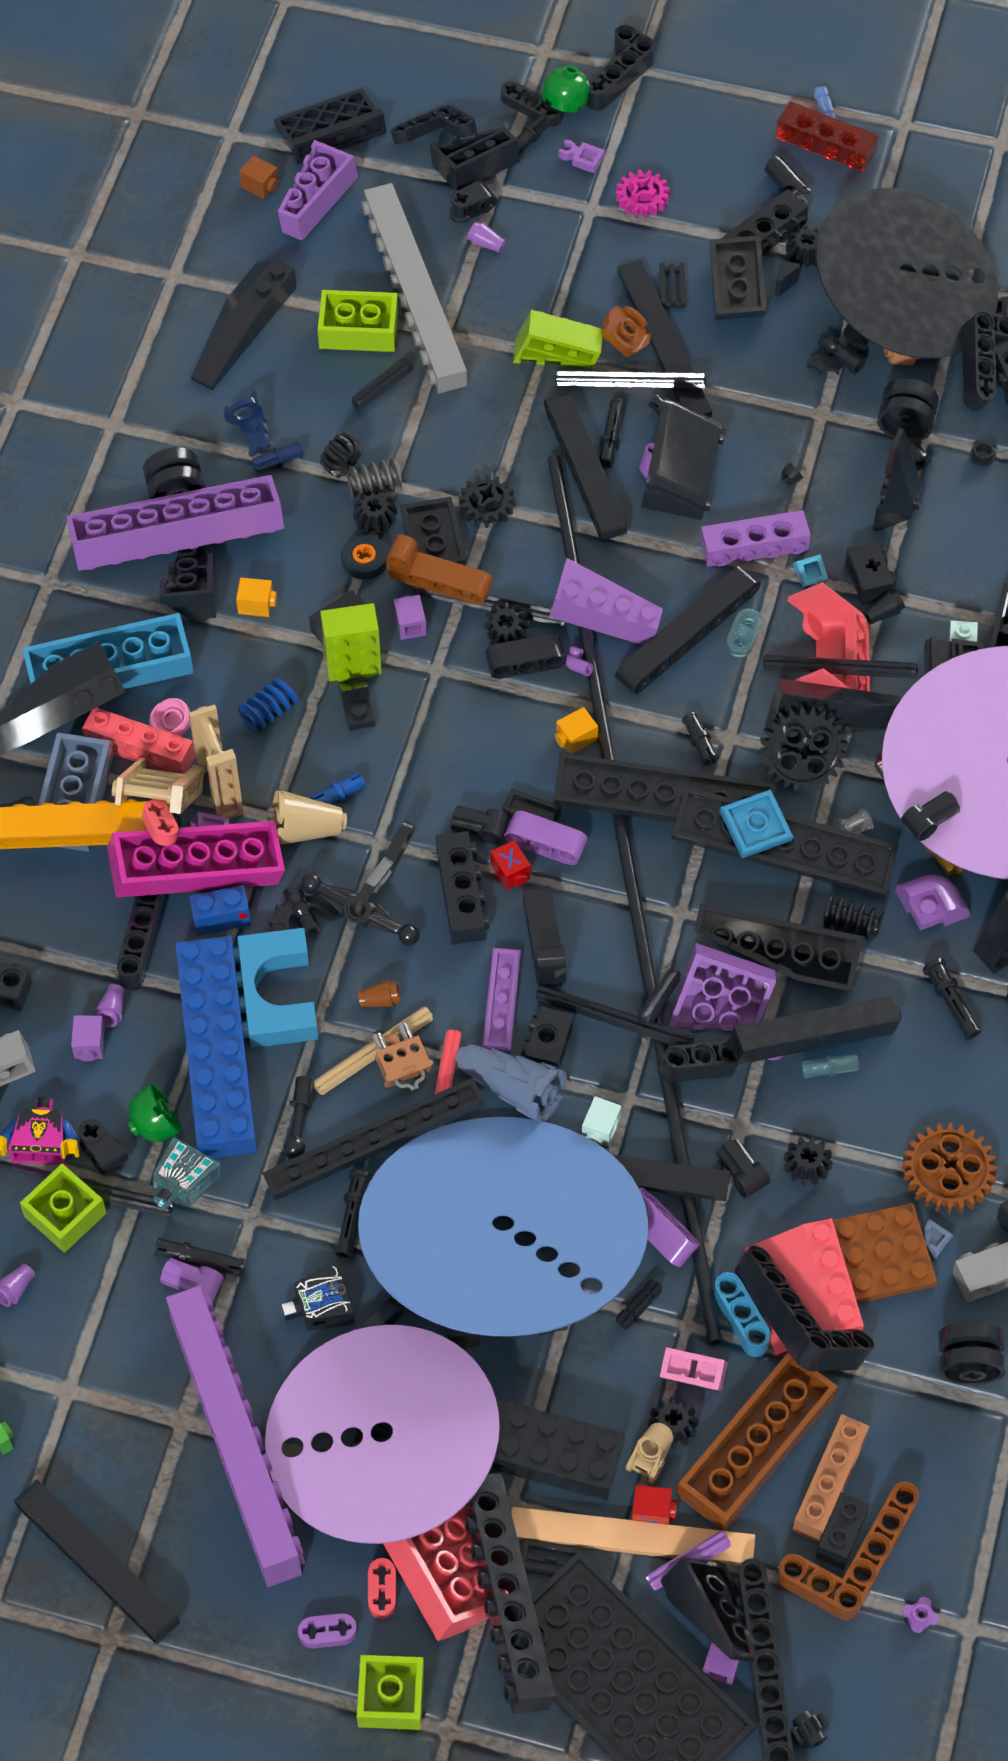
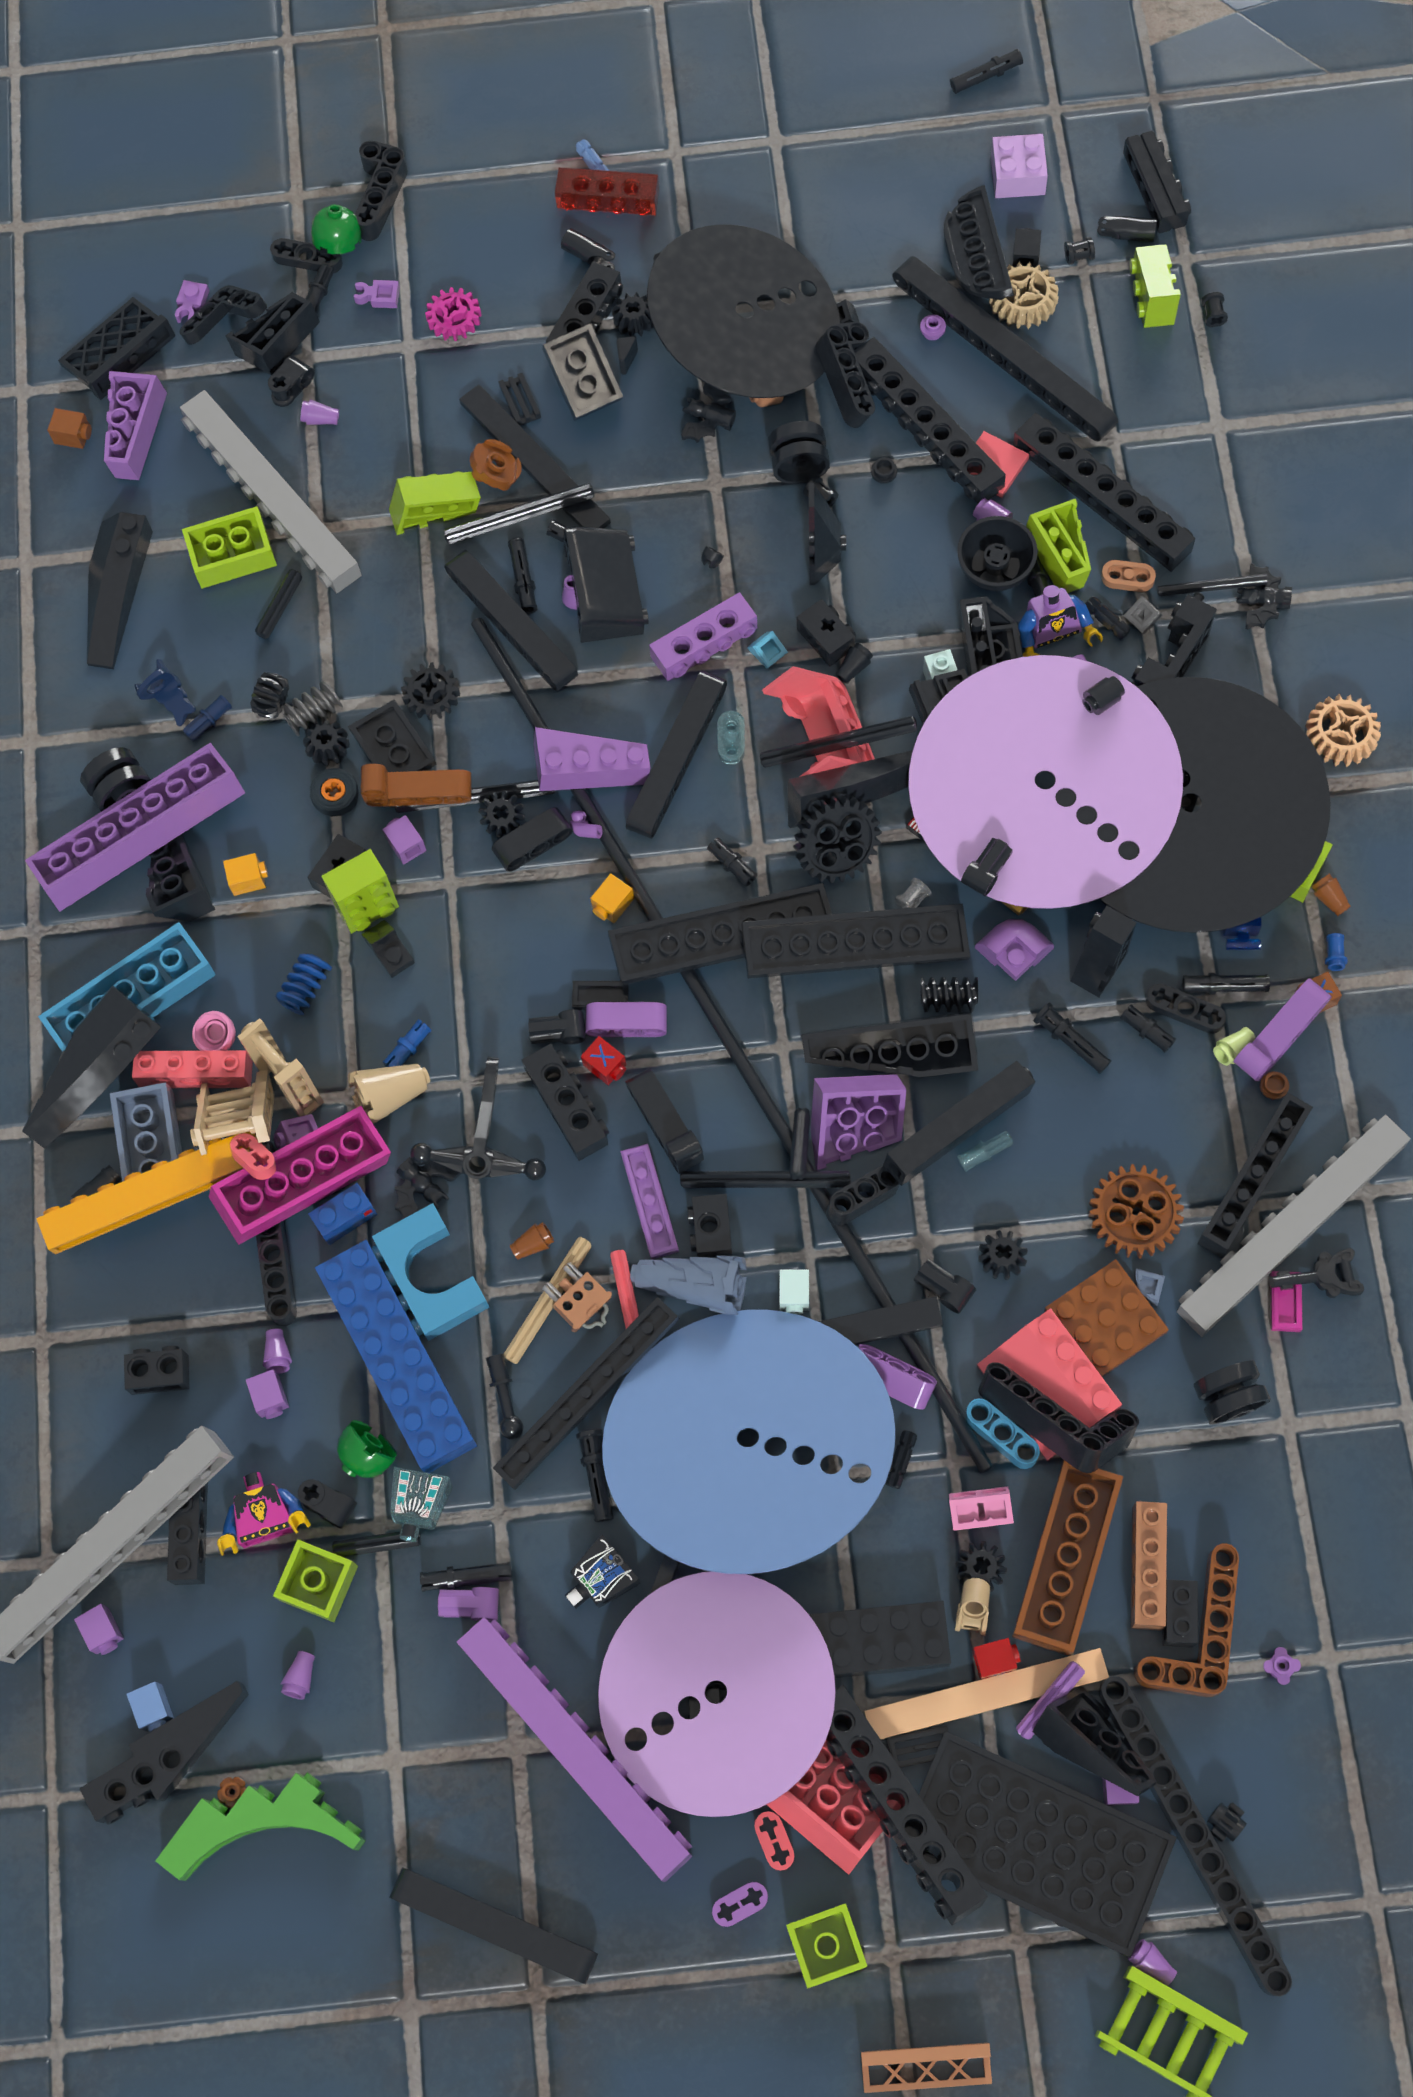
camera: 15 degrees left, 10 degrees up
dark azure tile [720,789,793,858] -> none
none -> medium lavender plate [175,280,210,323]

